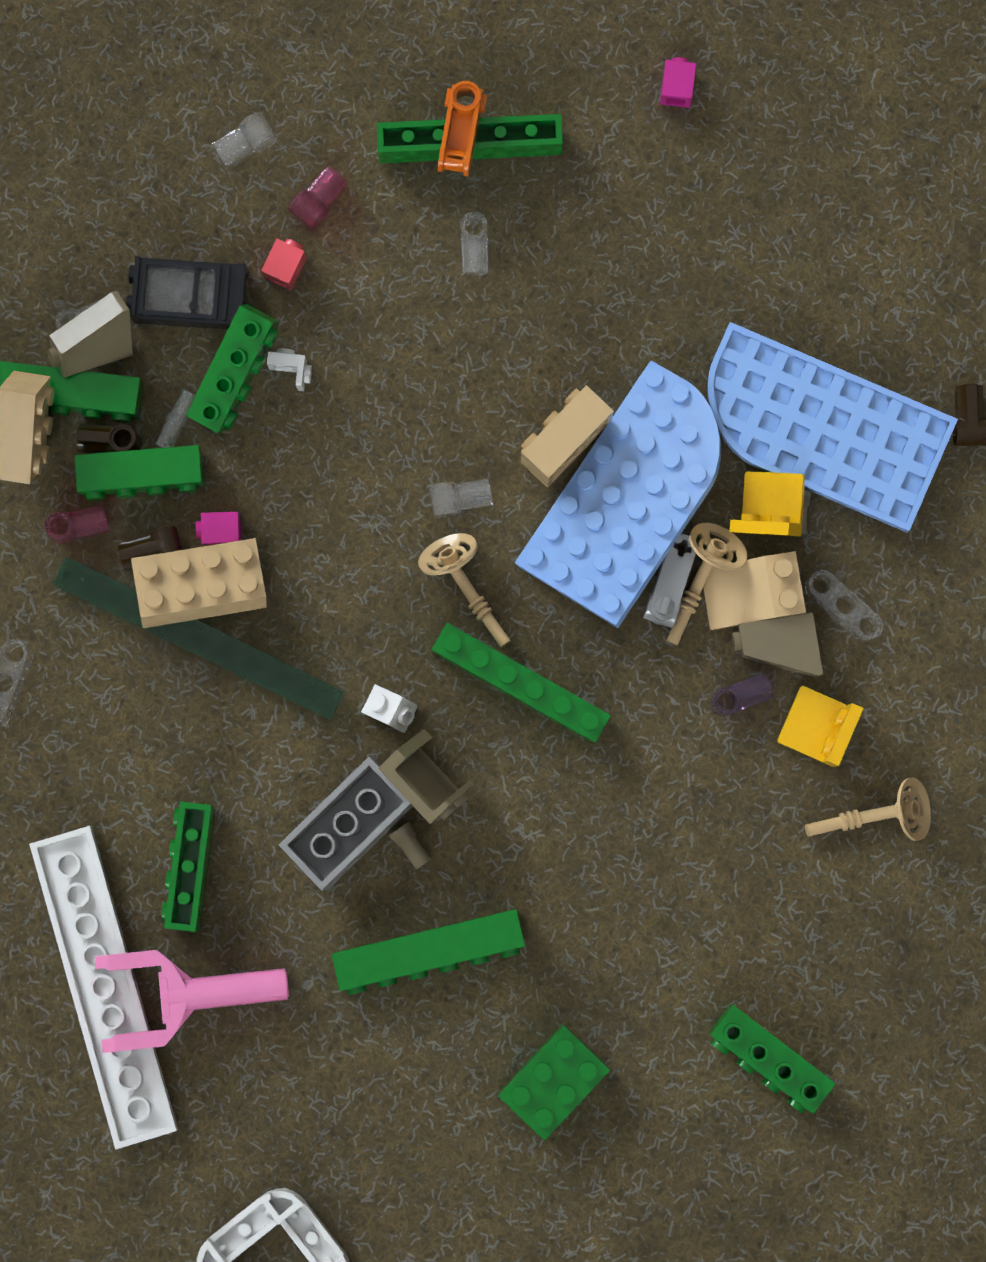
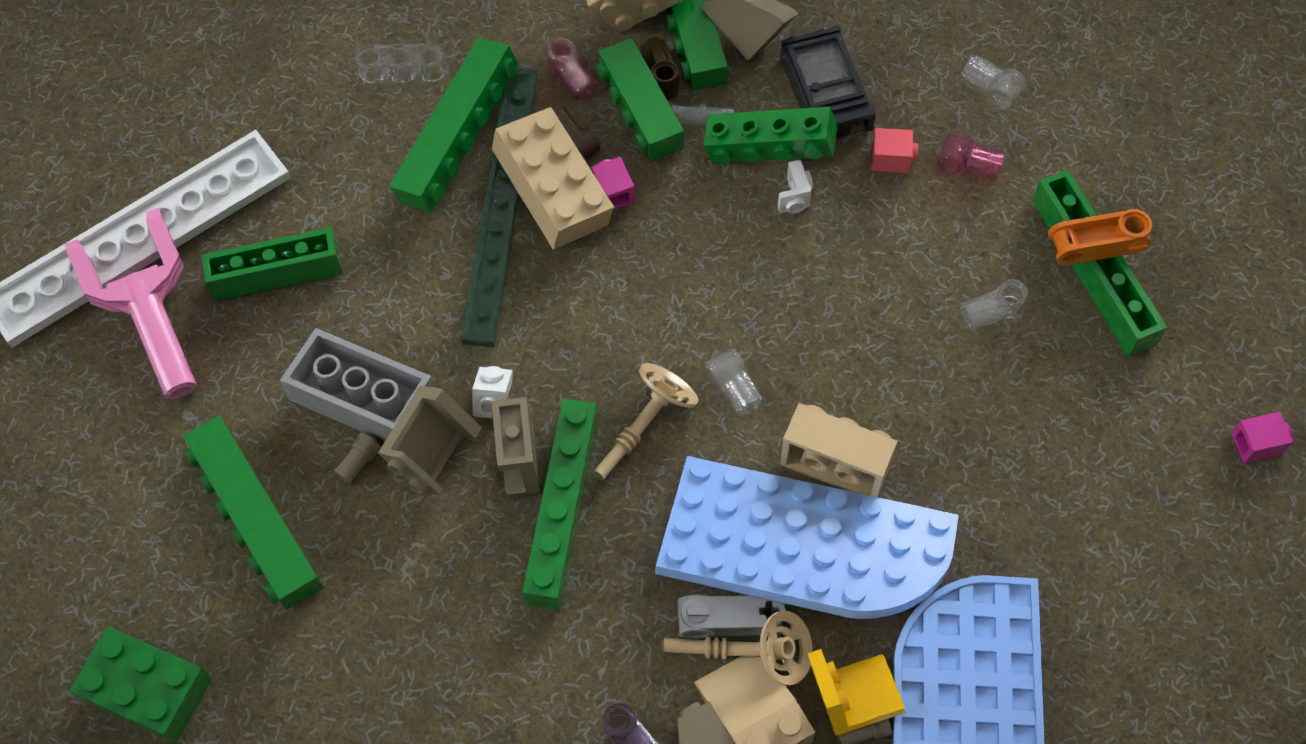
camera: 70 degrees right, 20 degrees down
none -> green brick [389,37,518,213]
none -> dark tan panel [491,397,540,497]

